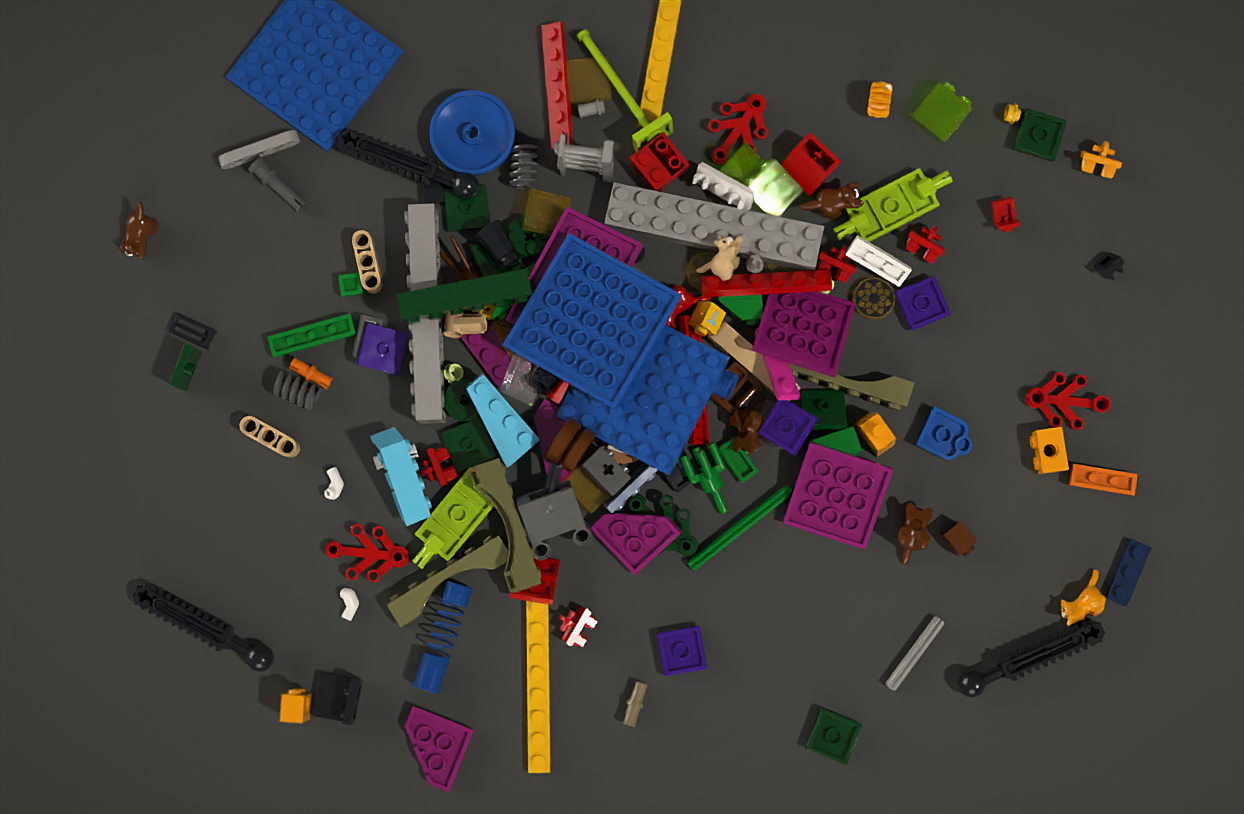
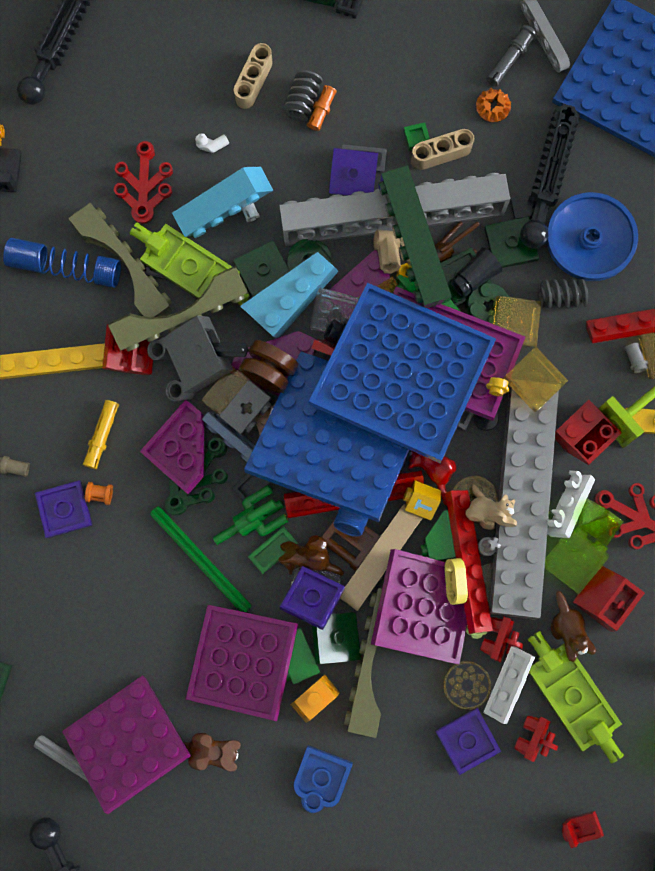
camera: 85 degrees right, 5 degrees down
green plate [267,314,357,358] -> none
white arm [340,588,359,621] -> none
red hips [419,447,458,487] -> none
yellowish green plate [443,363,464,384] -> none
light grey fence [555,135,614,182] -> none
hips [559,605,598,647] -> none
dark pink plate [754,329,800,400] -> none
reddish brown brick [940,521,977,556] -> none
none -> magenta plate [62,675,191,814]
none -> yellow pin [82,400,119,470]
none -> orange bush [85,482,113,505]
none -> light yellow beam [445,558,468,605]
none -> orange gear [476,87,511,122]
none -> yellow plate [486,377,509,396]
none -> clear yellow tile [503,347,568,412]

